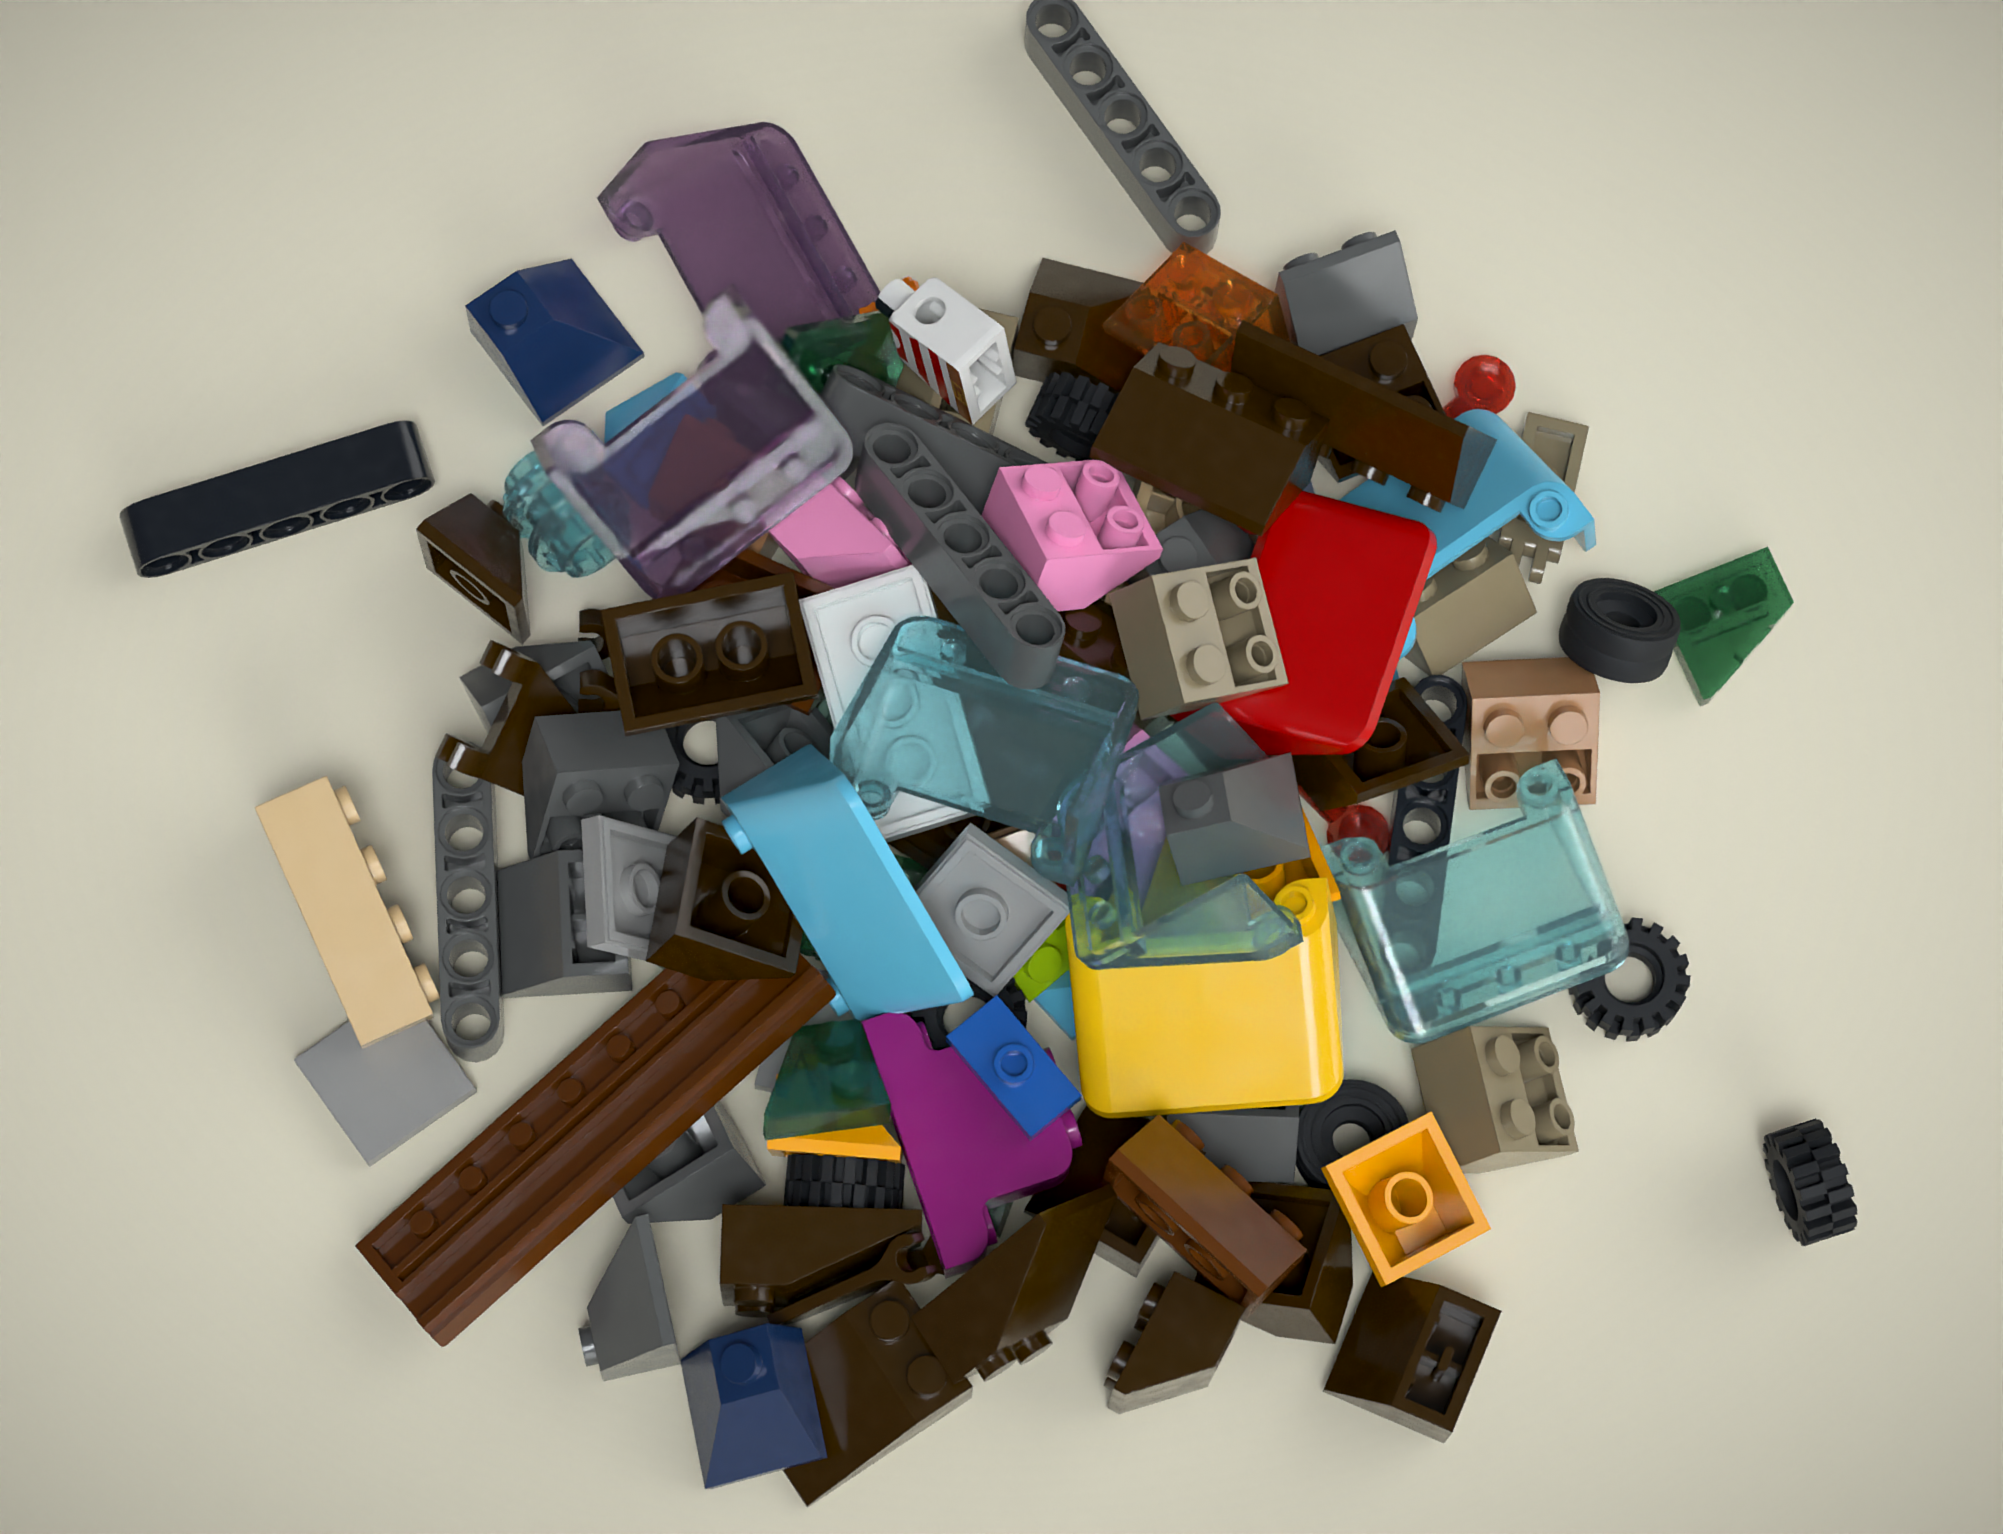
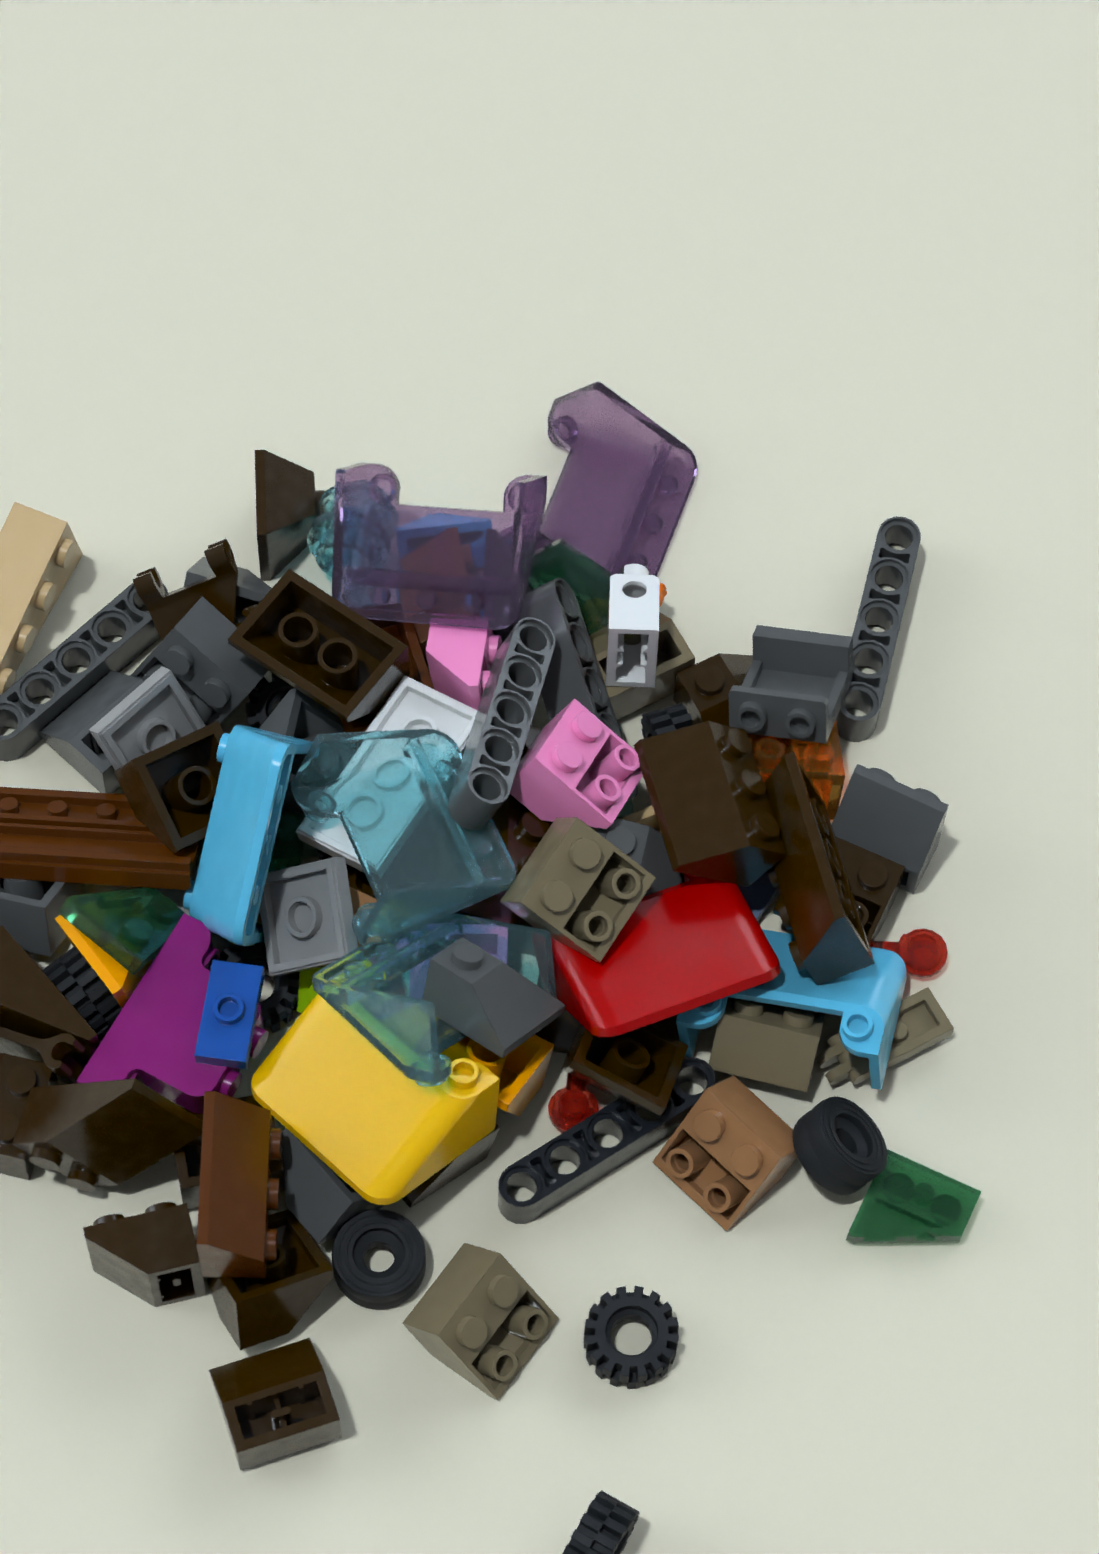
camera: 50 degrees right, 10 degrees down
black beam [119,420,435,578] -> none
dark blue slope [465,259,644,426] -> none
clear light blue windscreen [1320,759,1629,1044] -> none
light orange slope [1321,1111,1491,1287] -> none
none -> dark grey panel [728,625,853,744]

